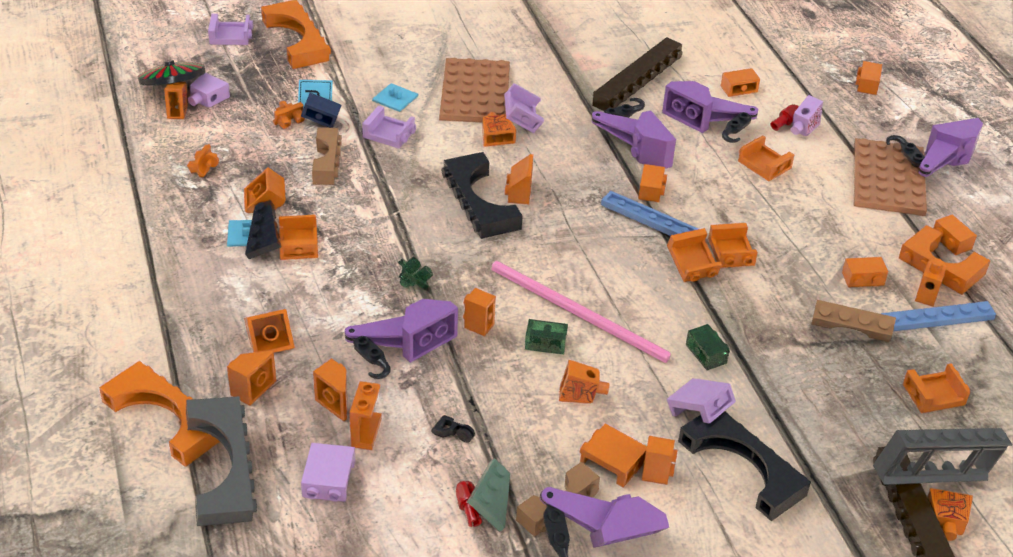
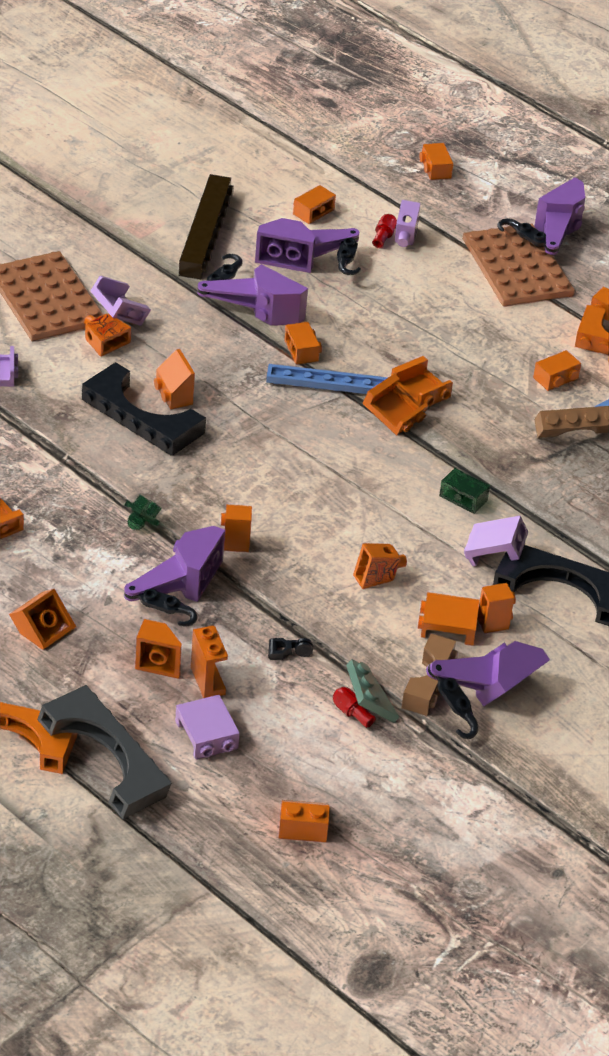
camera: 30 degrees left, 0 degrees up
orange slope [227,350,277,406] -> none
bright pink axle [492,261,671,363] -> none
clear green brick [525,319,568,355] -> none
orange panel [738,135,795,181] -> none

